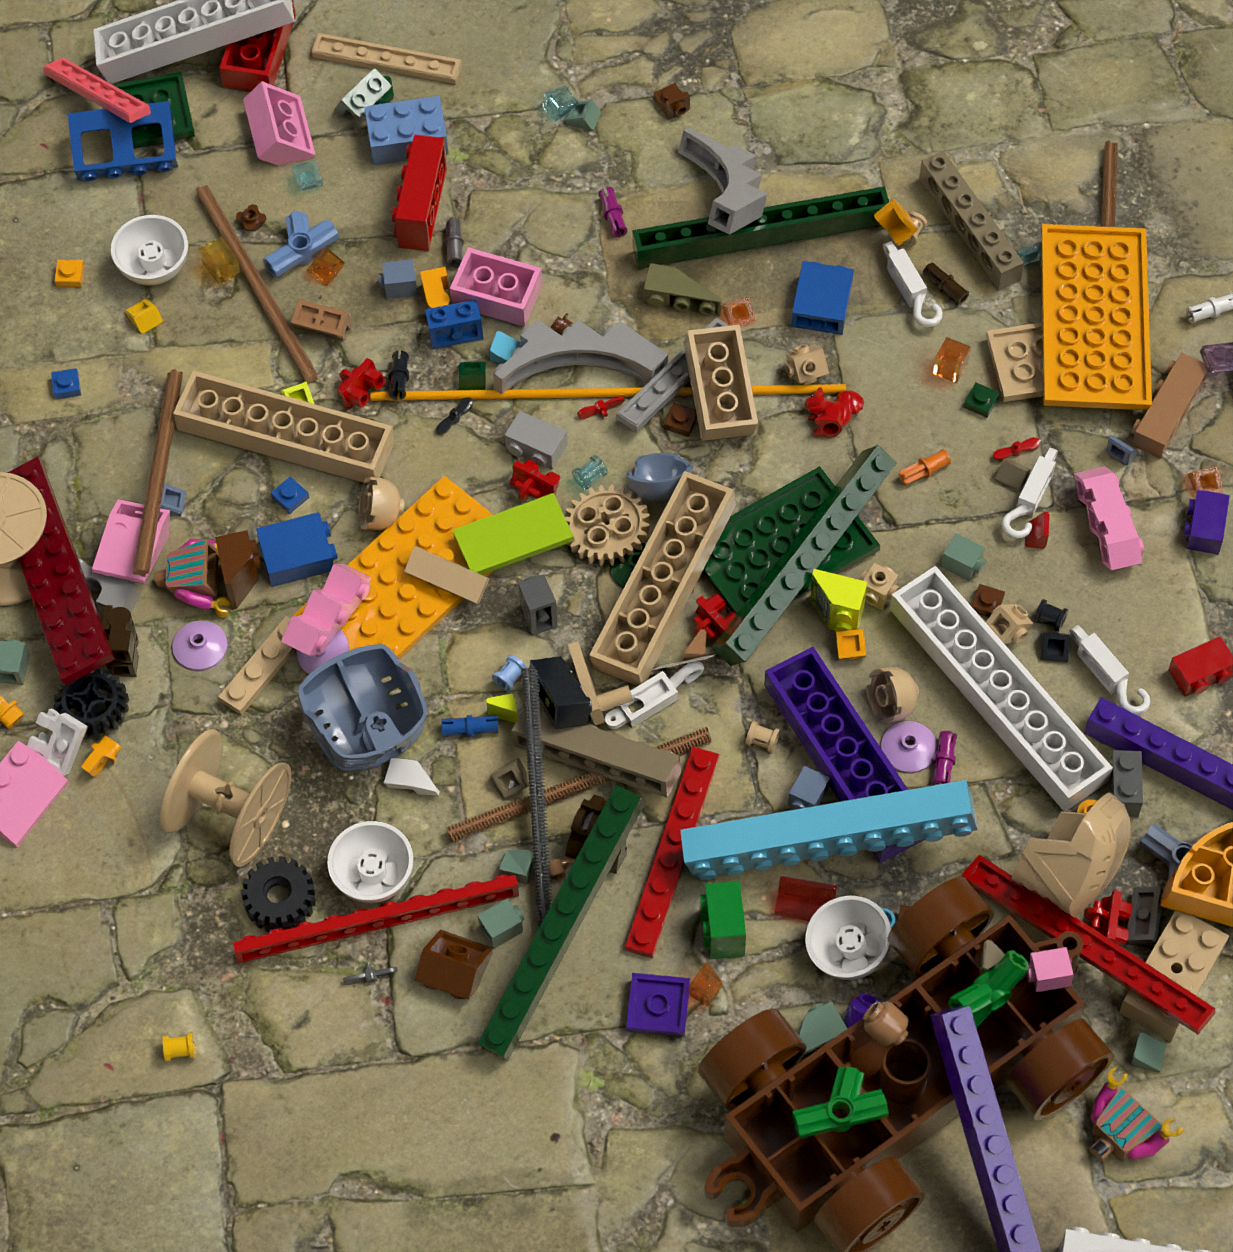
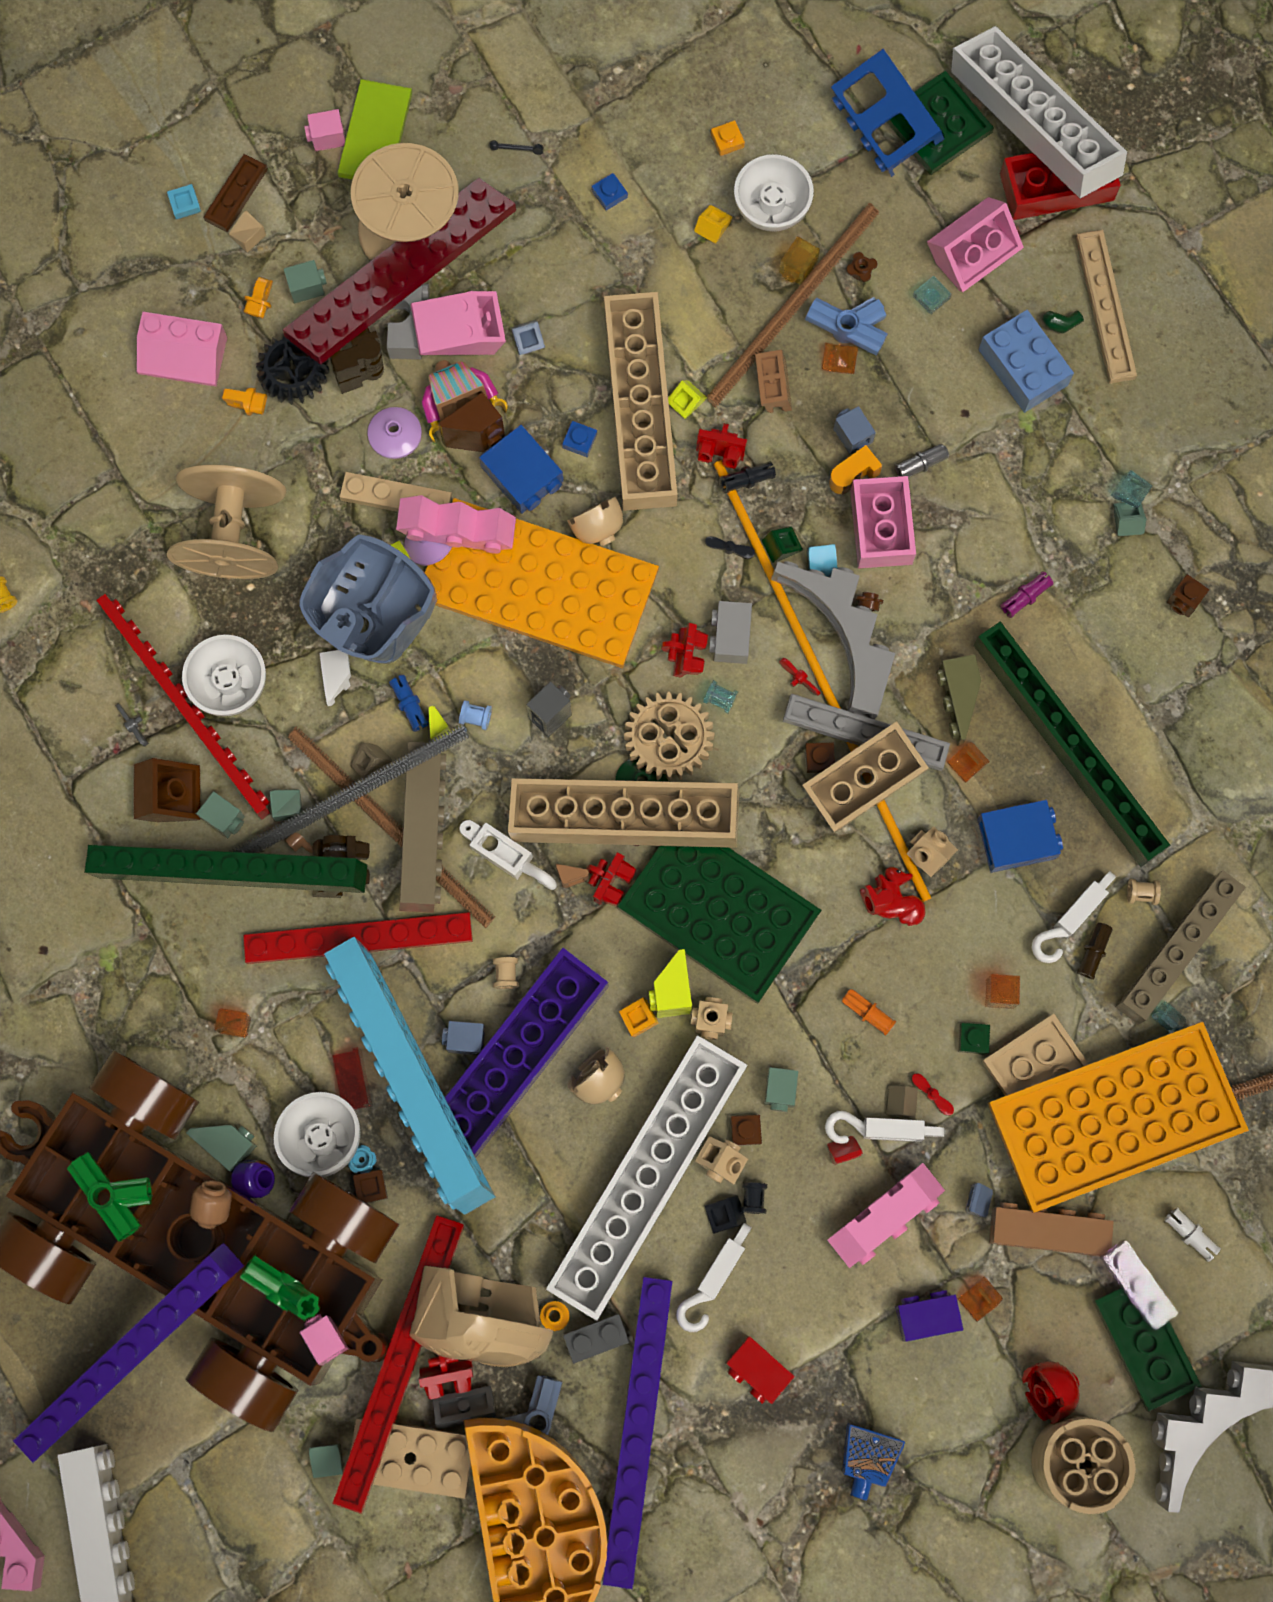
camera: 65 degrees right, 15 degrees up
white plate [27,708,88,776] -> none
coral tile [43,58,151,123] -> none
medium nougat axle [133,369,183,577] -> none
black tyre [241,856,316,932] -> none
bracket [334,68,391,118] -> none
red brick [392,134,447,251] -> none
tan tile [404,546,490,604] -> none
blue bracket [425,300,484,349] -> none
lime tile [453,493,574,575] -> none
black brick [529,656,592,729] -> none
tan piece [568,641,633,725] -> none
sand blue cylinder [626,453,693,503] -> none
dark purple plate [626,973,690,1037] -> none
white sticker [652,654,717,670] -> none
light grey arch [678,128,768,234] -> none
green brick [699,881,746,960] -> none
brick [711,445,897,666] -> none
light orange panel [874,199,918,246] -> none
lavender dish [881,721,937,773] -> none
magenta pin [932,730,957,786] -> none
dark tan slope [979,940,1005,975] -> none
torso [1089,1067,1183,1161] -> none

